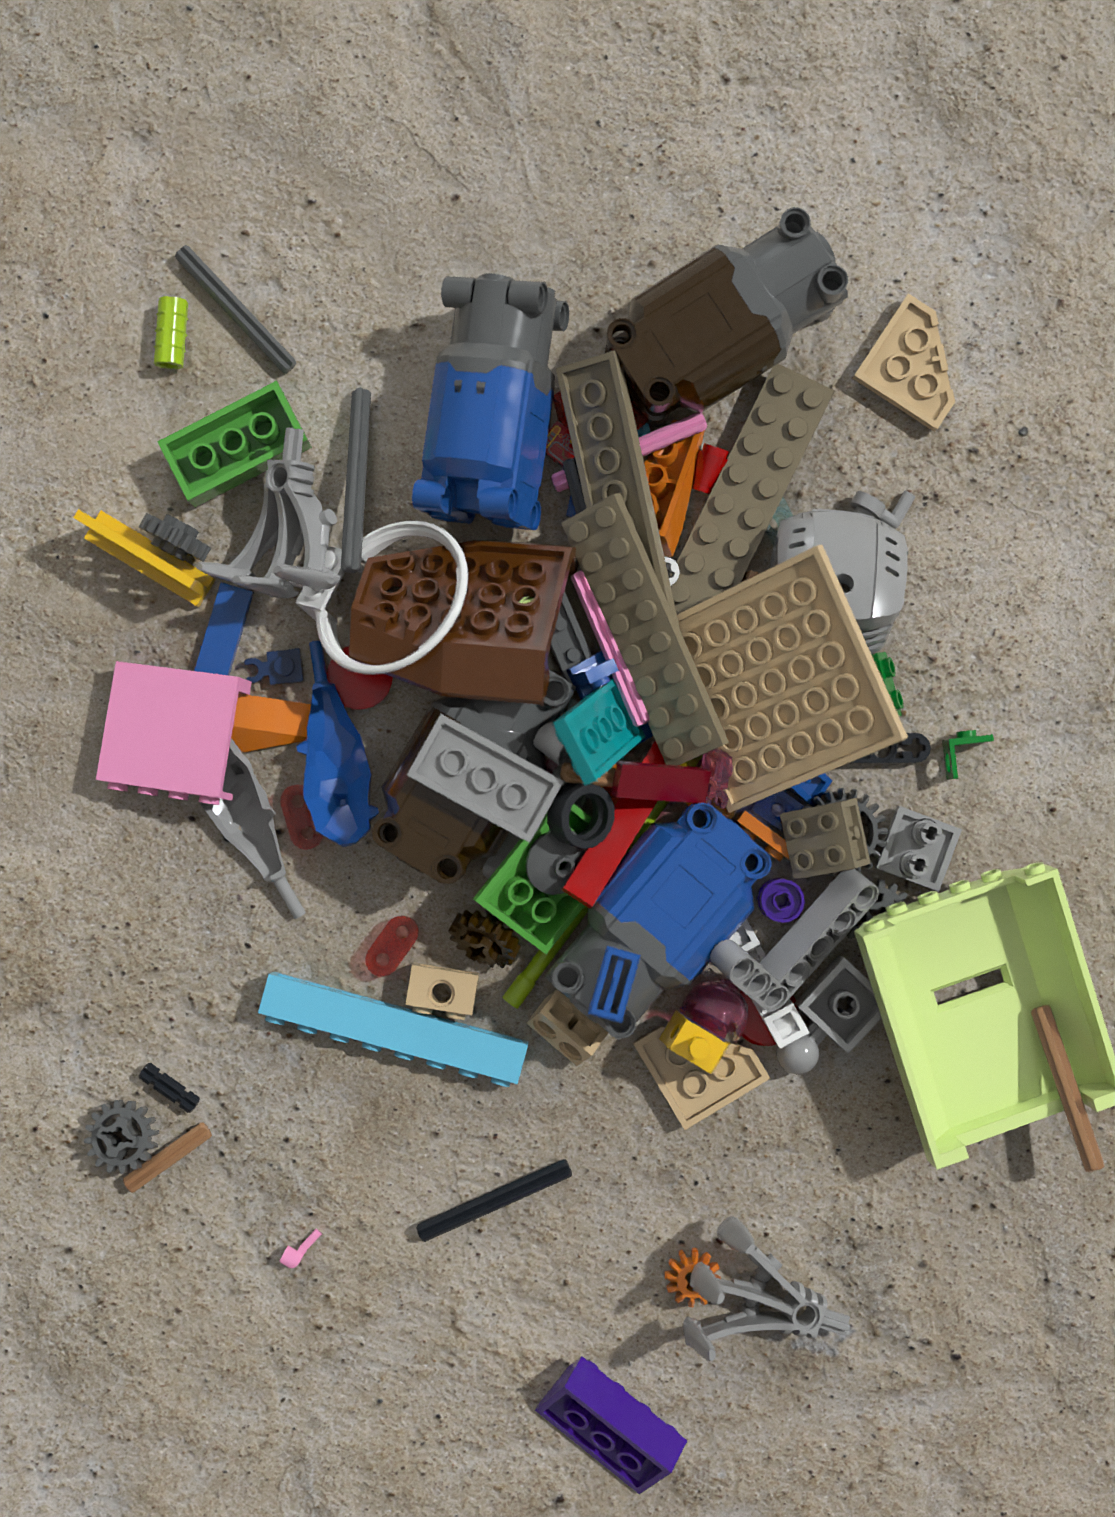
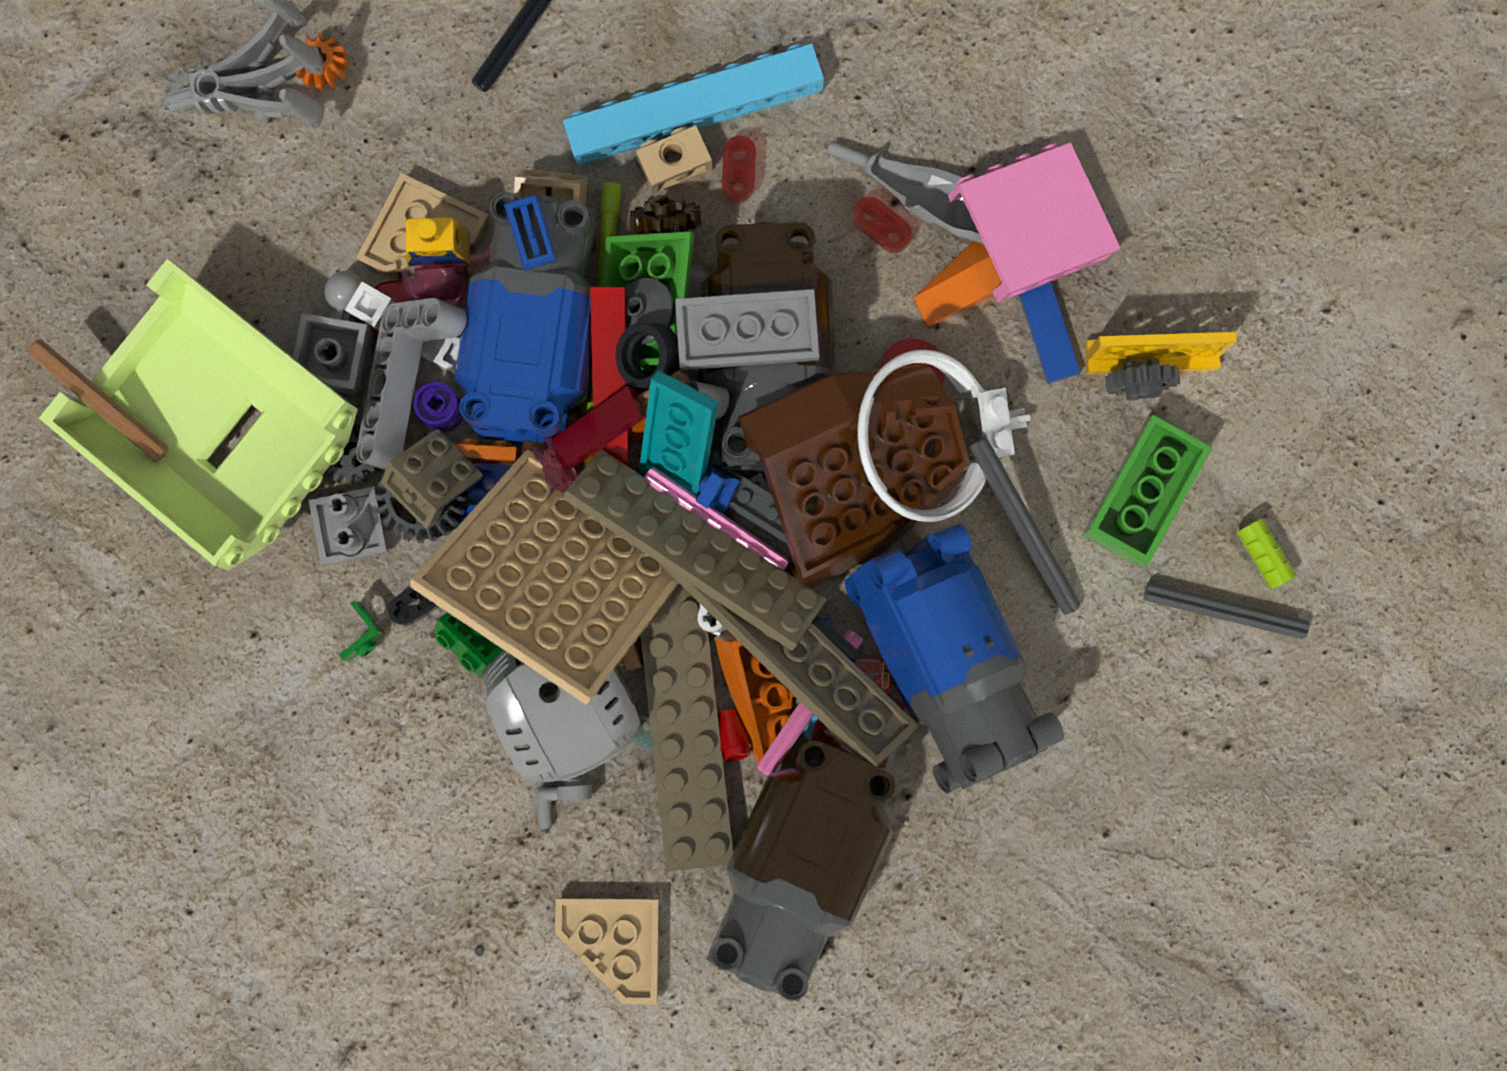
camera: 150 degrees right, 5 degrees down
light grey piece [195,428,340,598] -> none
dark blue plate [244,648,305,686] -> none
blue piece [296,640,379,848] -> none

